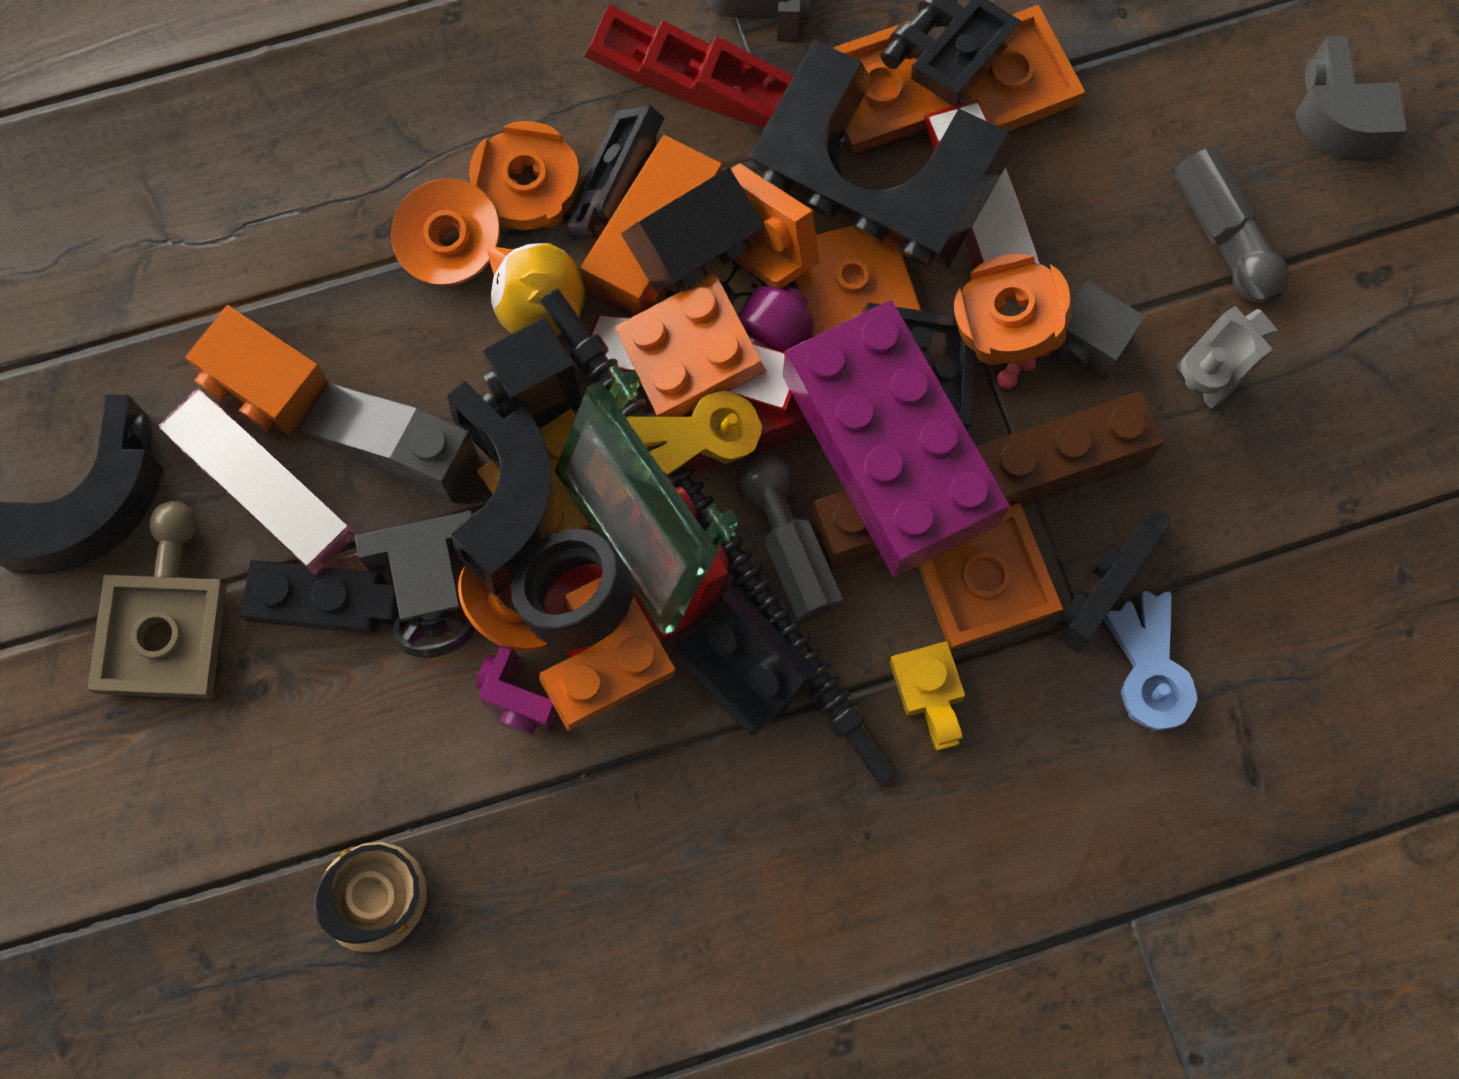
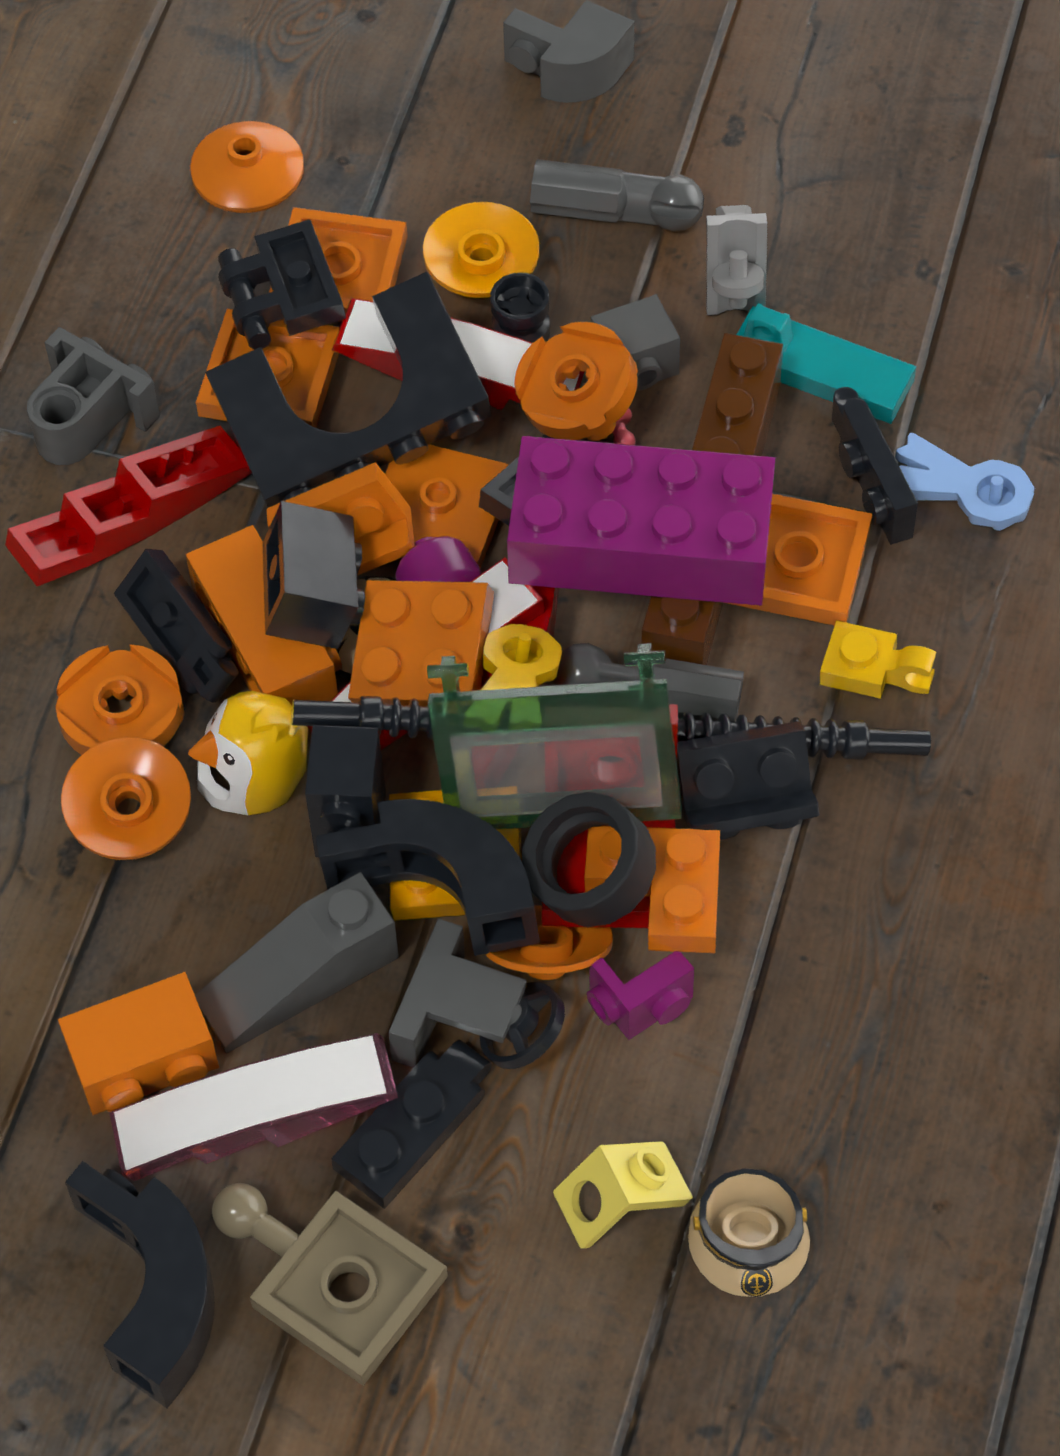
camera: 55 degrees left, 15 degrees down
none -> light orange dish [423,202,539,298]
none -> black wheel [491,273,550,343]
none -> light yellow bracket [553,1141,693,1248]
none -> teal hinge [736,303,916,424]

